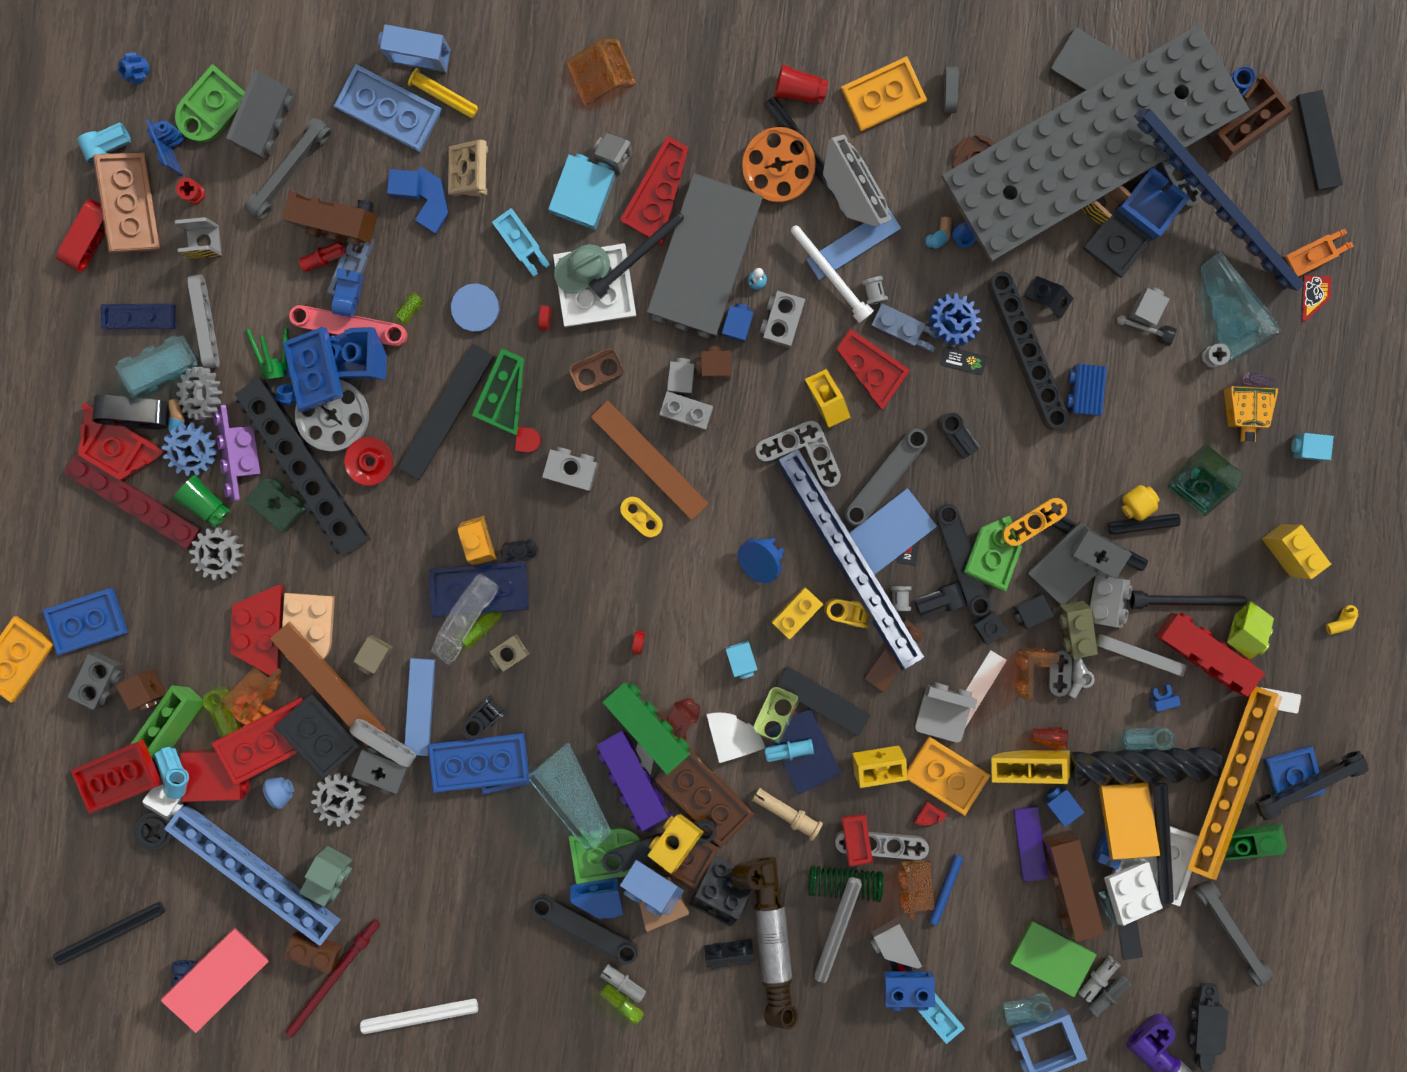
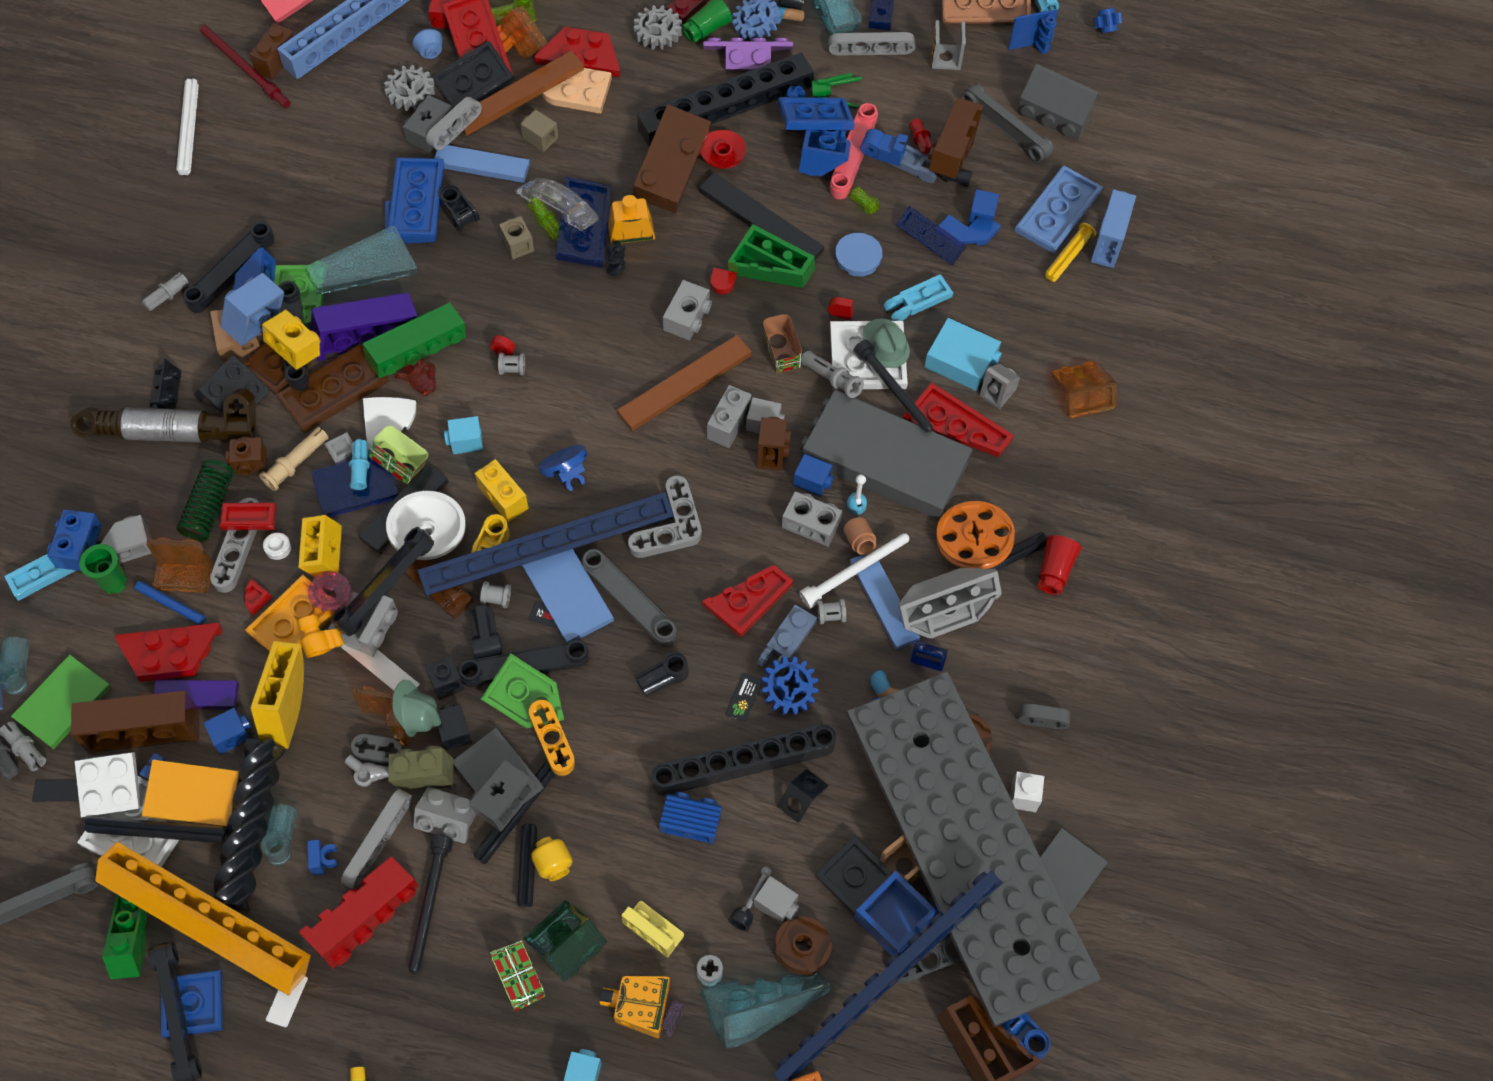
camera: 95 degrees right, 25 degrees down
bright green tile [175,64,245,143] -> none
red bush [176,178,205,204] -> none
light grey gear [176,367,222,420] -> none
clear green brick [245,478,306,532] -> none
light grey wedge [295,380,369,451] -> none
sand green brick [299,846,353,907] -> none
tan piece [448,139,488,196] -> none
clear neon green axle [600,984,644,1025] -> none
yellow plate [620,497,663,537] -> none
yellow slope [805,369,851,427] -> none
light grey axle [814,877,862,983] -> none
light orange tile [841,56,927,133] -> none
clear red cone [1032,727,1068,751] -> none
lime brick [1227,601,1274,660] -> none
yellow brick [1262,524,1331,579] -> none
none -> green plant [79,544,127,594]
none -> red wing [115,623,222,682]
none -> reddish brown brick [226,437,267,475]
none -> white tile [263,533,291,560]
none -> light orange piece [297,614,345,658]
none -> clear pink gear [308,572,351,612]
none -> light grey tile [324,432,353,466]
none -> black piece [331,527,434,636]
none -> white dish [386,491,466,560]
none -> sand green piece [392,680,441,737]
none -> piece [490,941,545,1012]
none -> light grey bush [498,353,525,376]
none -> light yellow bracket [621,901,684,958]
none -> reddish brown brick [632,104,711,214]
none -> reddish brown plate [774,916,832,976]
none -> light grey pin [801,351,864,398]
none -> nougat brick [844,517,876,555]
none -> clear blue tile [896,206,967,266]
none -> clear blue piece [910,640,948,672]
none -> white brick [1010,772,1044,812]

